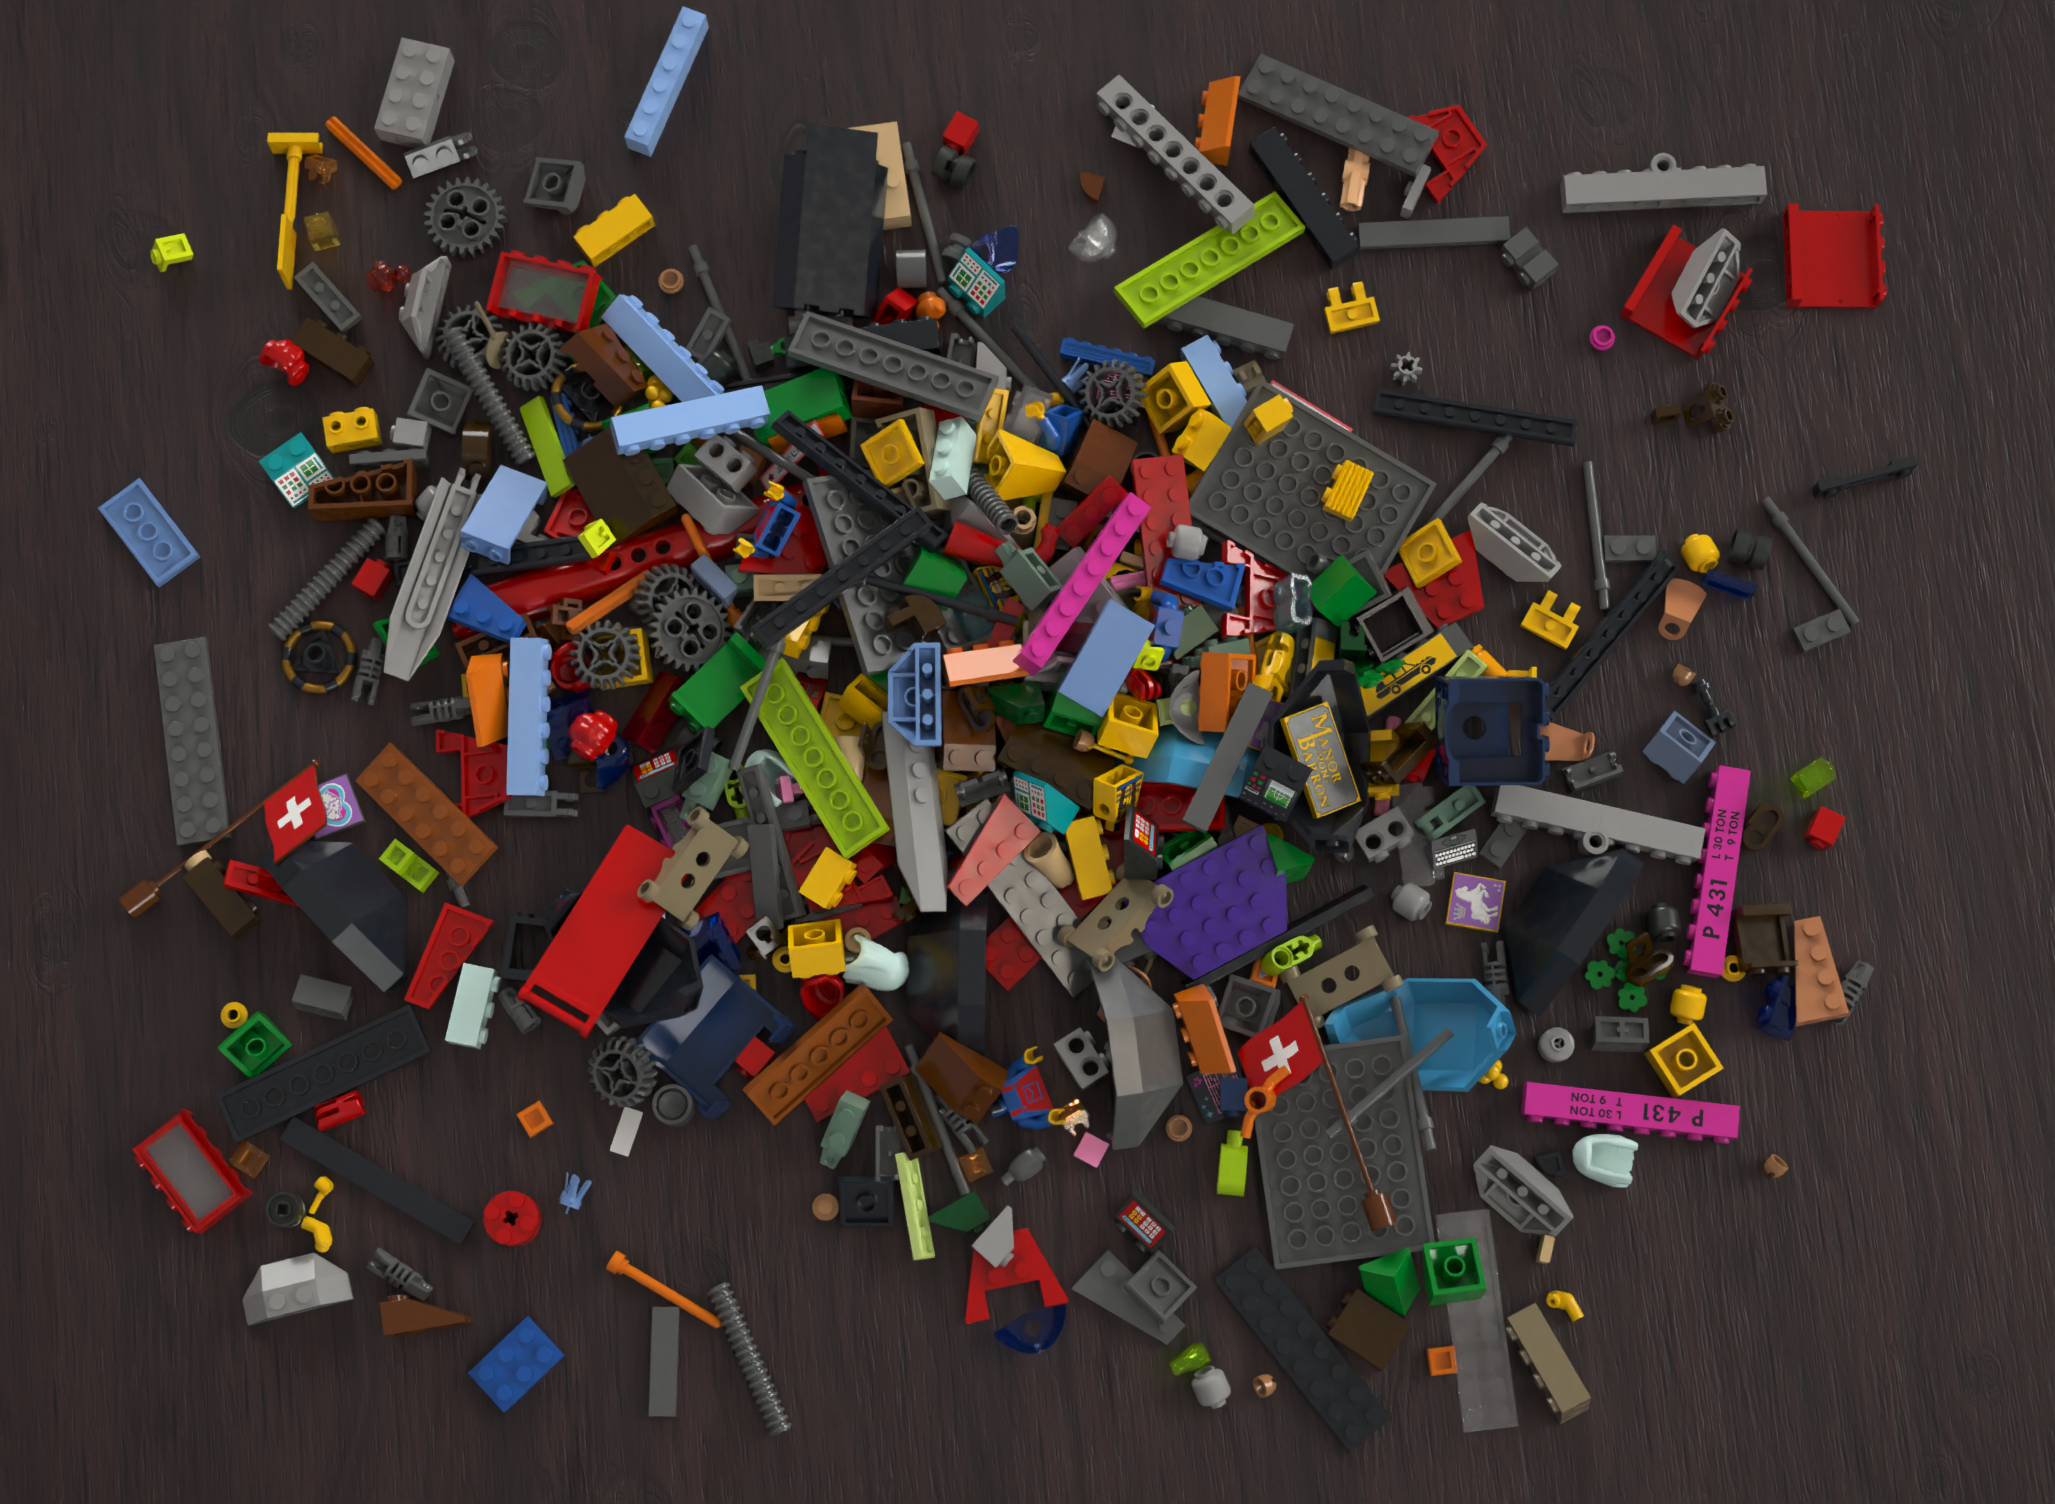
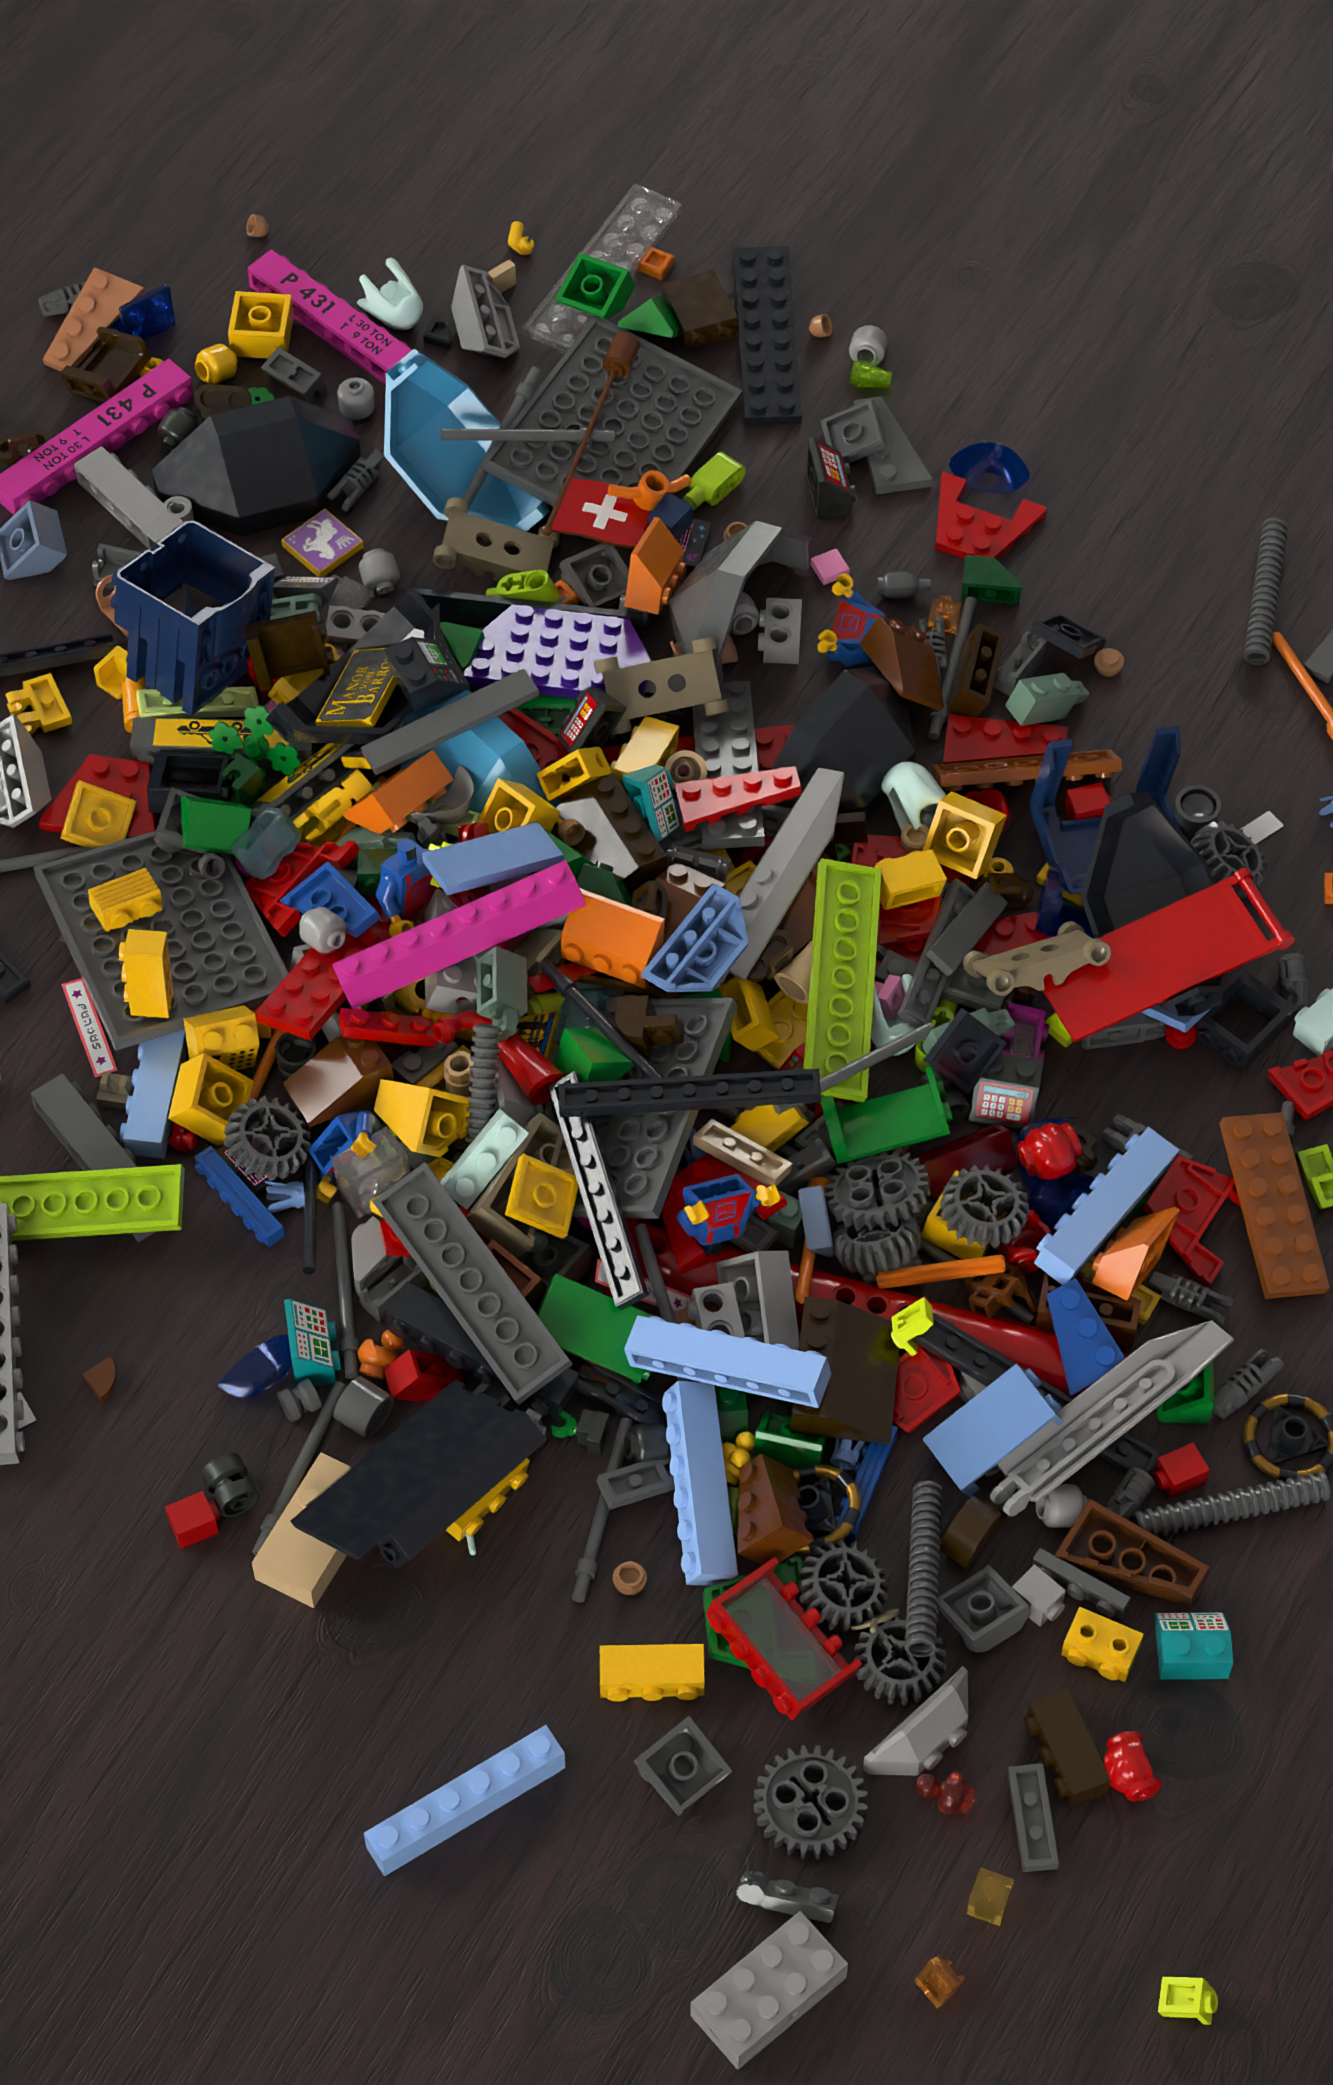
camera: 145 degrees left, 20 degrees down
yellow piece [267,133,323,289] -> none
orange axle [325,116,402,190] -> none
lime tile [519,396,576,497] -> none
yellowish green tile [895,1152,935,1260] -> none
light grey slope [972,1206,1014,1268] -> none
clear orange tile [1058,1099,1089,1136] -> none
clear cylinder [1068,212,1117,263] -> none
dark tan wedge [1505,1303,1591,1425] -> none

